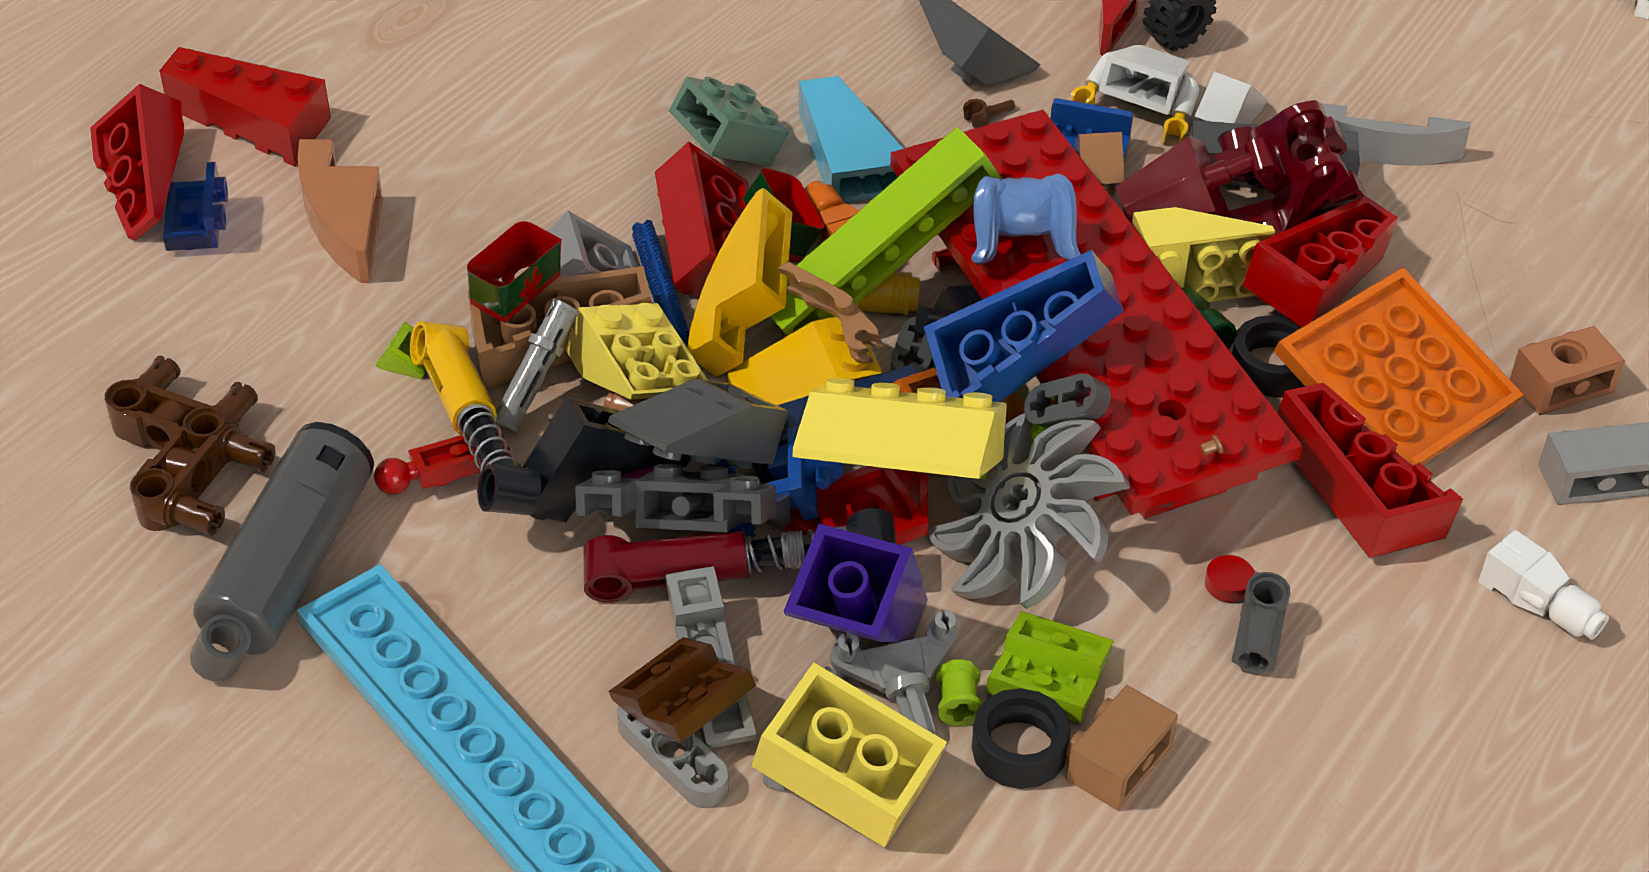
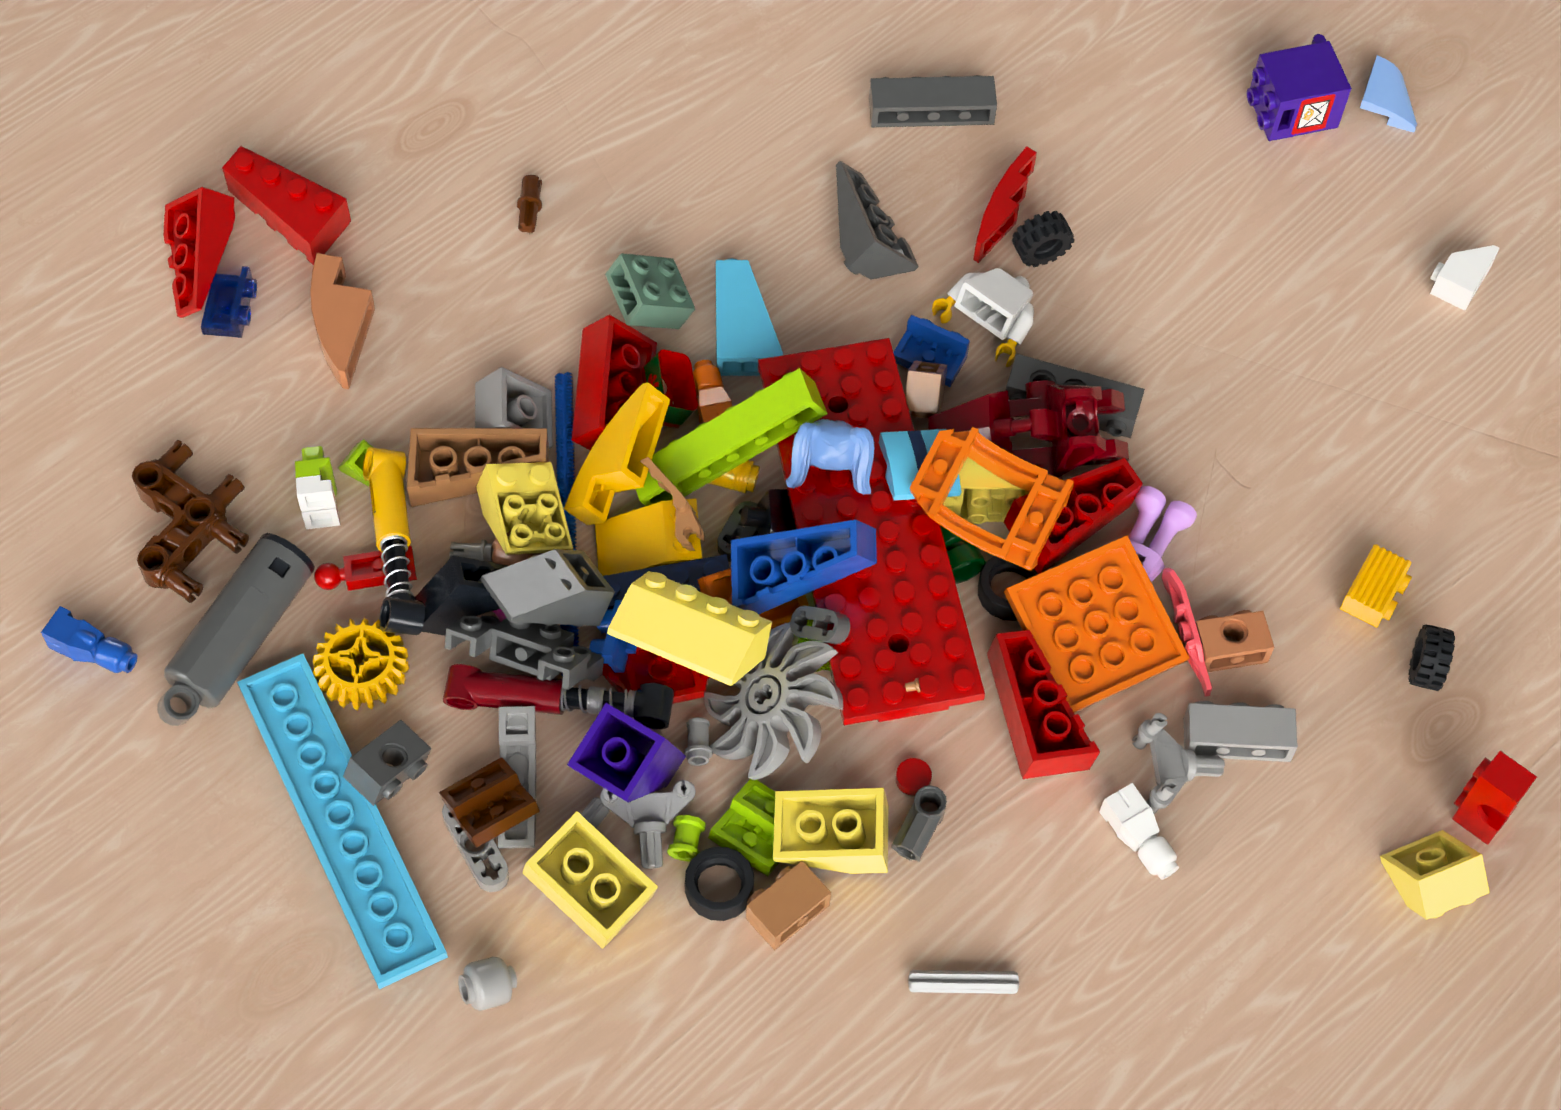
camera: 10 degrees right, 15 degrees up
red piece [467,221,562,323] -> none
light grey pin [495,298,579,433] -> none
reddish brown hand [963,99,1015,128] -> none
white slope [1195,71,1268,124] -> none
light grey slope [1321,103,1470,166] -> none
none -> blue piece [41,606,138,673]
none -> white hips [295,446,340,530]
none -> yellow gear [313,617,409,711]
none -> dark grey brick [343,720,431,806]
none -> reddish brown axle [517,175,542,234]
none -> light grey pin [684,717,713,766]
none -> light yellow slope [773,788,889,874]
none -> medium azure slope [878,429,961,500]
none -> axle [908,970,1019,994]
none -> orange wedge [910,427,1074,571]
none -> lavender piece [1128,486,1197,583]
none -> light grey axle [1132,713,1225,814]
none -> coral piece [1161,567,1212,696]

